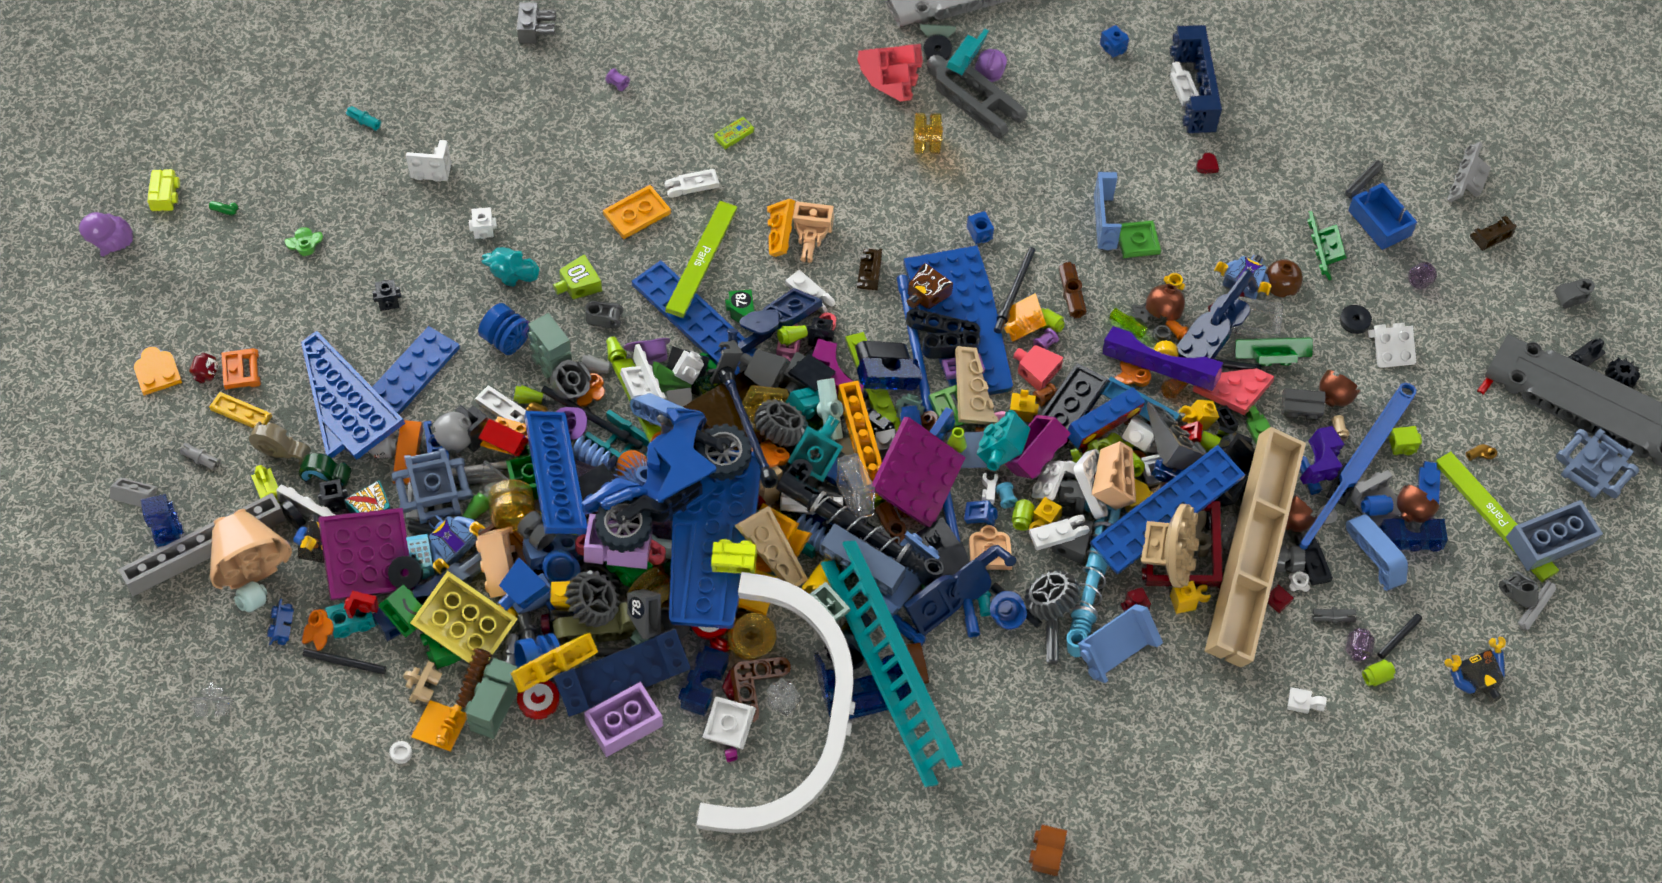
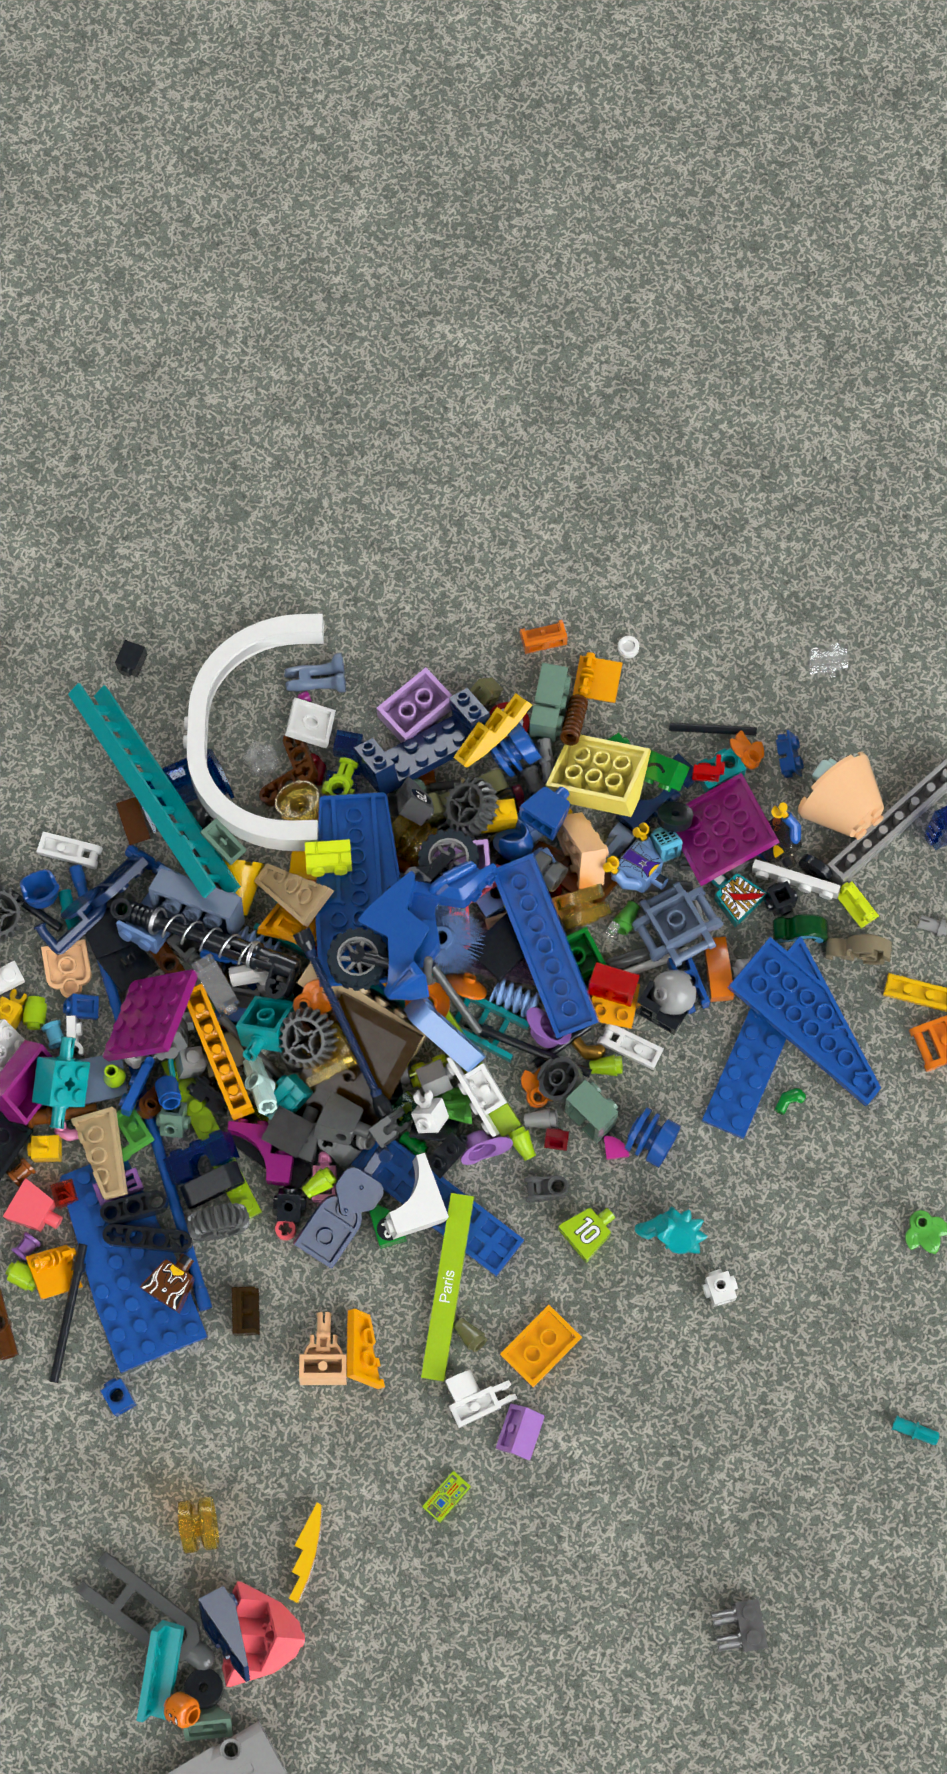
camera: 175 degrees right, 15 degrees up
black brick [372,280,402,311] -> none
tan hips [403,661,442,703] -> none
white bracket [406,140,452,182] -> none
medium lavender bush [605,68,630,91] -> none
white hinge [785,270,836,314] -> none
medium lavender piece [975,49,1007,82] -> none
none -> white plate [37,832,103,869]
none -> clear red slope [50,1178,78,1209]
none -> black brick [115,640,148,677]
none -> orange head [164,1692,200,1729]
none -> dark grey gear [187,1203,250,1242]
none -> wedge [198,1586,250,1682]
none -> sand blue piece [284,652,346,693]
none -> yellow slope [289,1502,323,1604]
none -> lime connector [322,757,359,796]
none -> white arch [384,1153,449,1239]
none -> black hinge [427,1132,468,1179]
none -> dark grey bar [431,962,483,1035]
none -> white brick [445,1370,480,1403]
none -> olive cone [453,1318,487,1352]
none -> olive brick [470,677,503,706]
none -> medium lavender panel [495,1404,544,1460]
none -> orange hinge [520,620,568,654]
none -> dark red plate [544,1128,569,1151]
none -> green arm [774,1088,806,1115]

